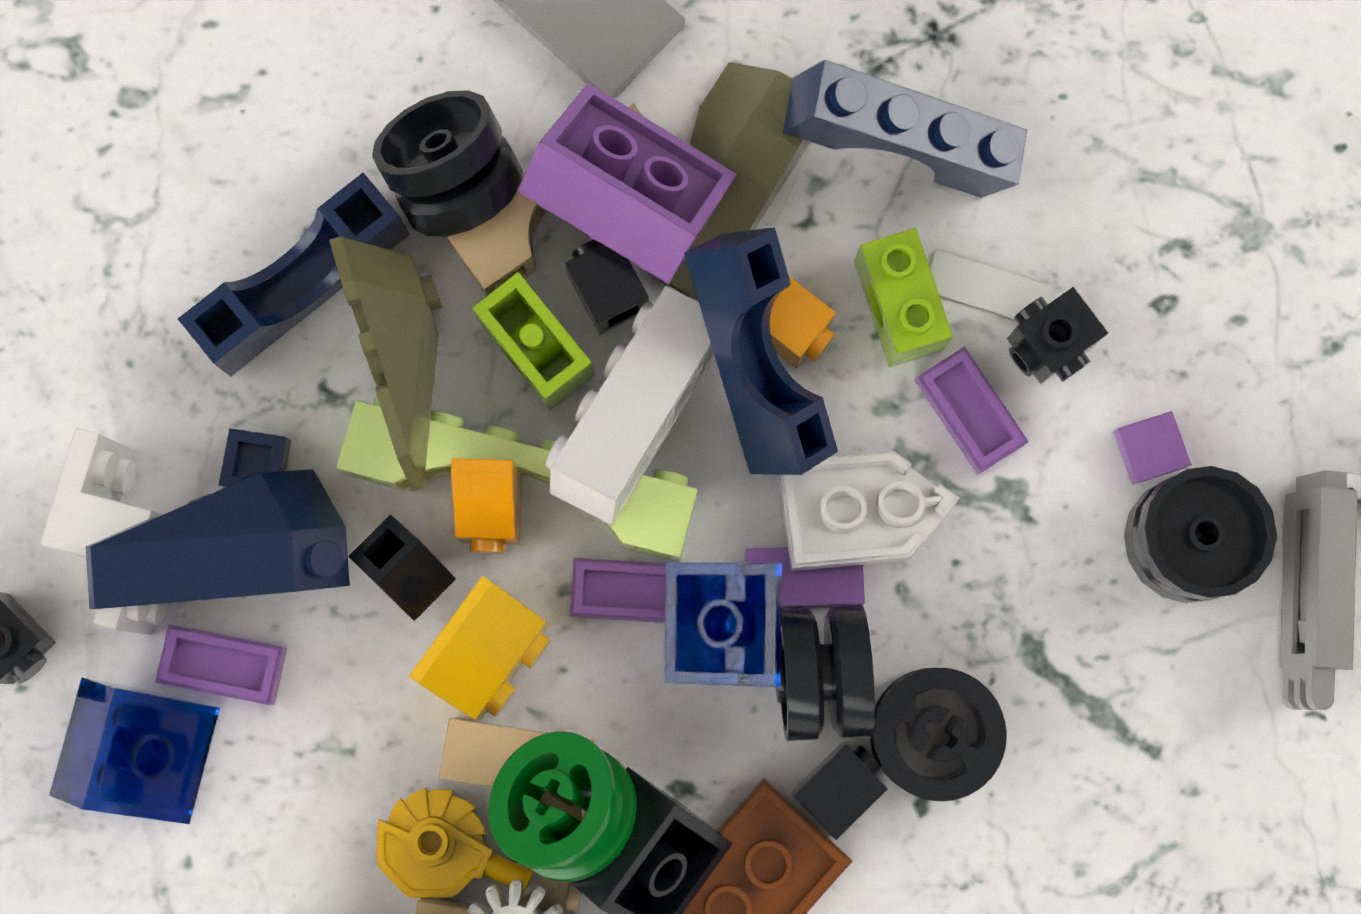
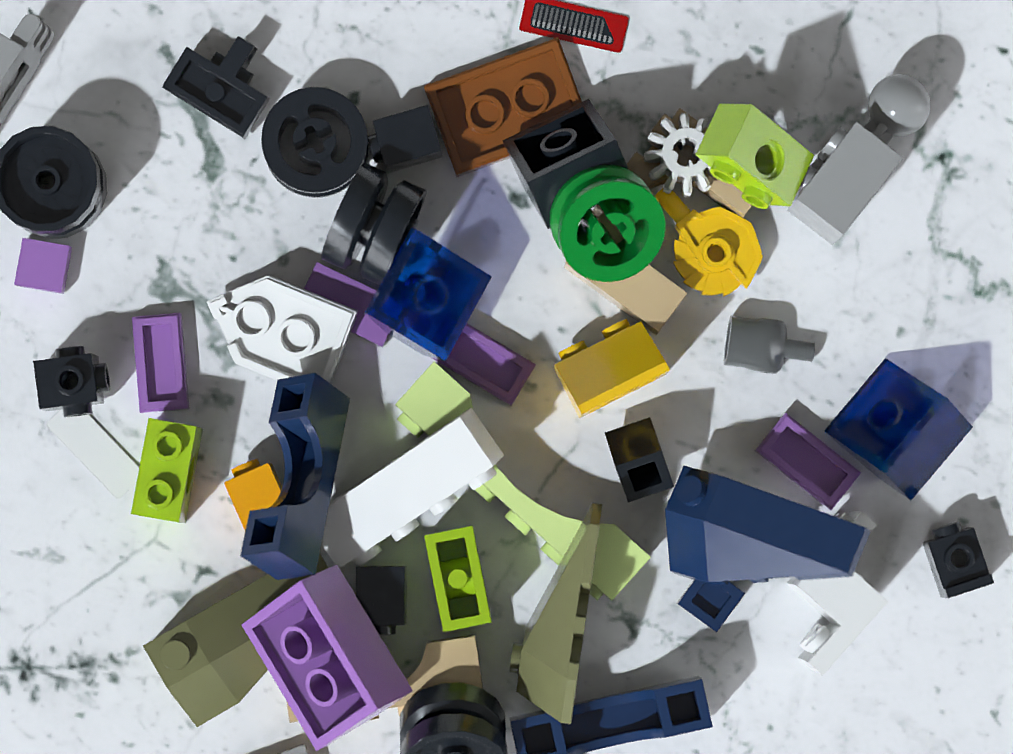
camera: 150 degrees left, 5 degrees up
light orange slope [451,458,523,554] -> none
arch [783,60,1028,198] -> none
none -> black hinge [162,36,270,139]
none -> dark grey piece [724,316,815,374]

